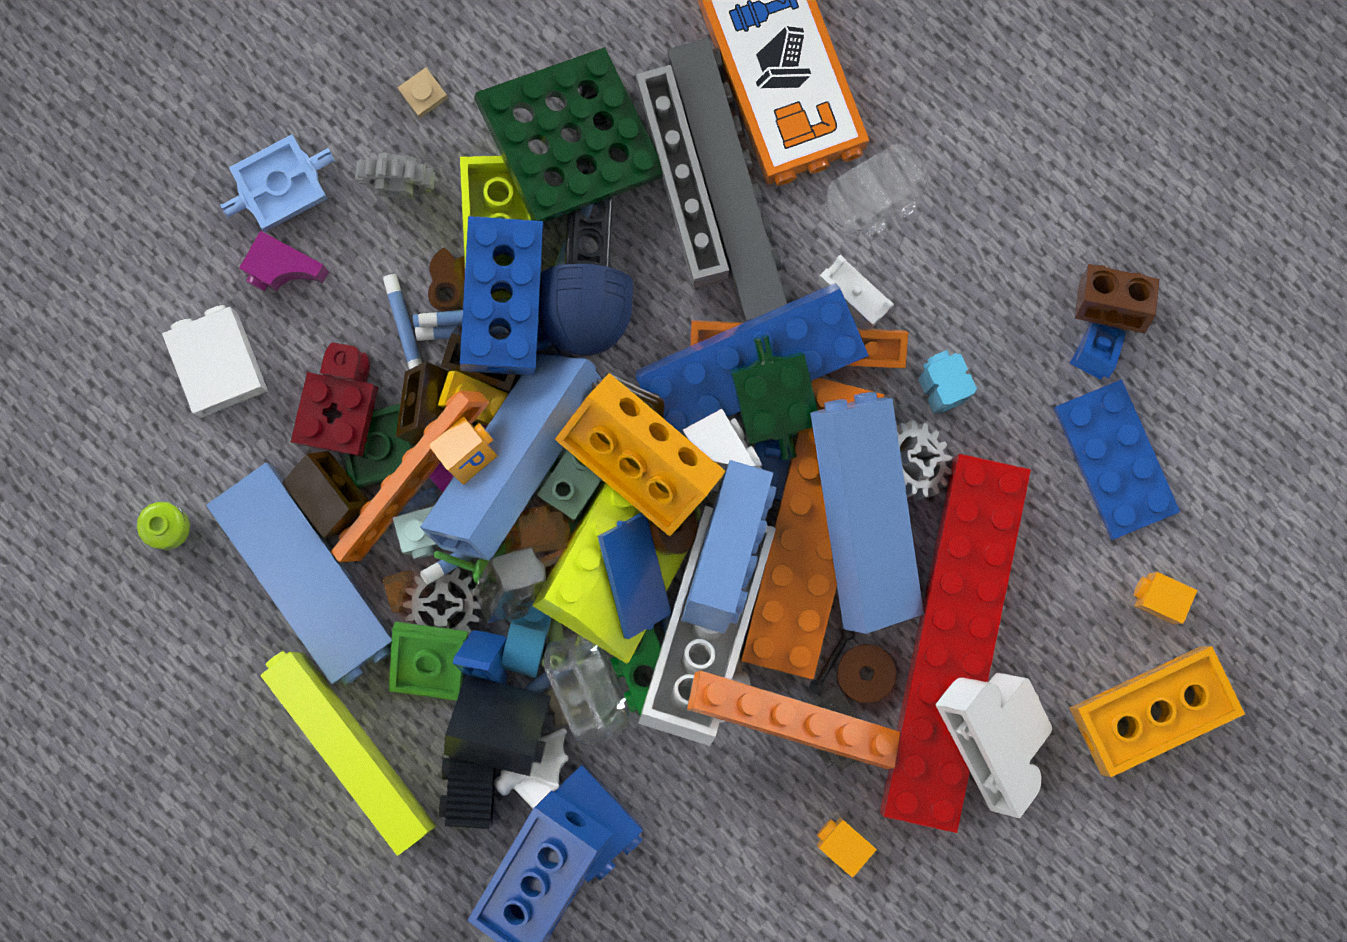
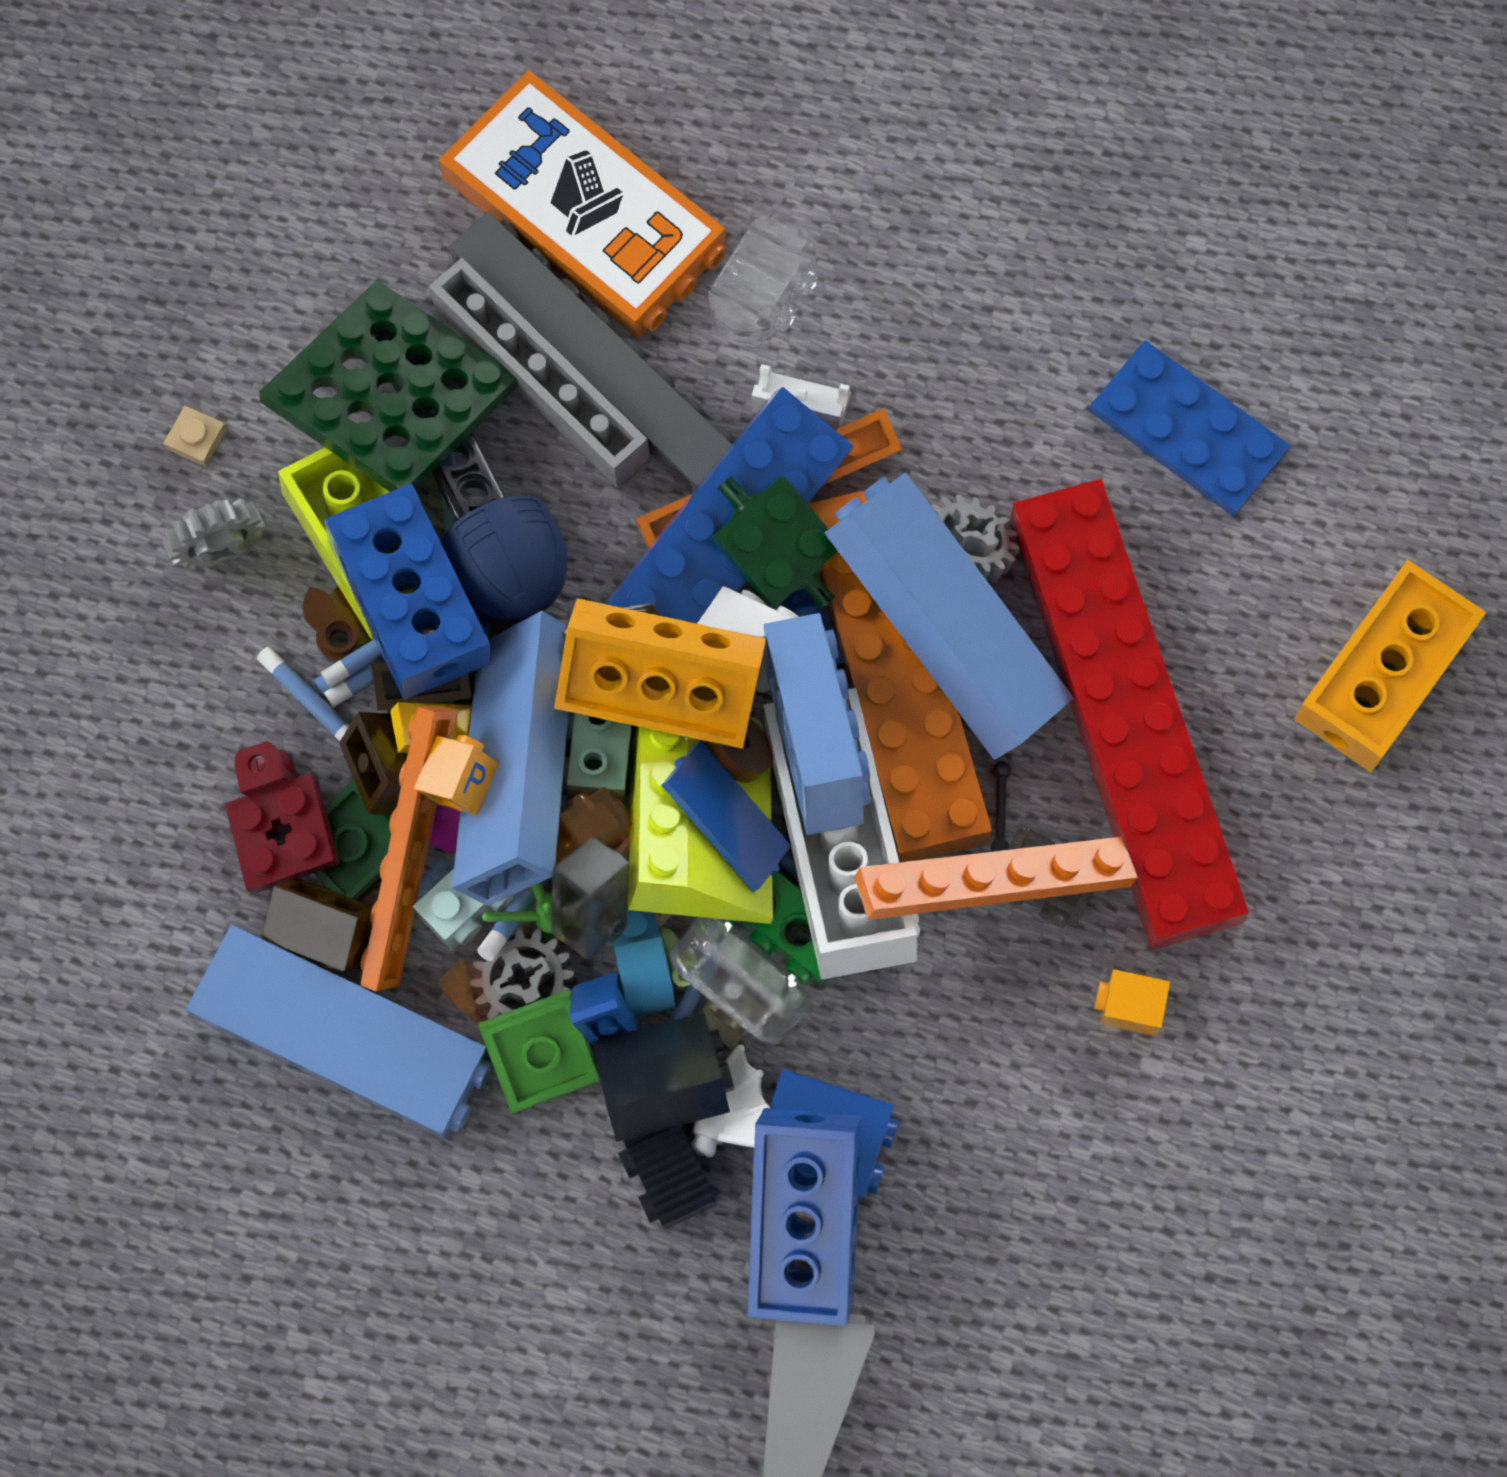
camera: 25 degrees left, 10 degrees down
lime head [136,502,190,550] -> none
white brick [162,305,268,418] -> none
light blue plate [220,134,335,232] -> none
magenta arch [239,231,329,292] -> none
neon yellow brick [260,651,436,856] -> none
reddish brown piece [837,644,896,703] -> none
medium azure brick [918,350,977,414] -> none
white brick [935,673,1052,818] -> none
blue slope [1070,322,1126,380] -> none
reddish brown brick [1075,264,1160,334] -> none
light orange brick [1133,572,1198,625] -> none

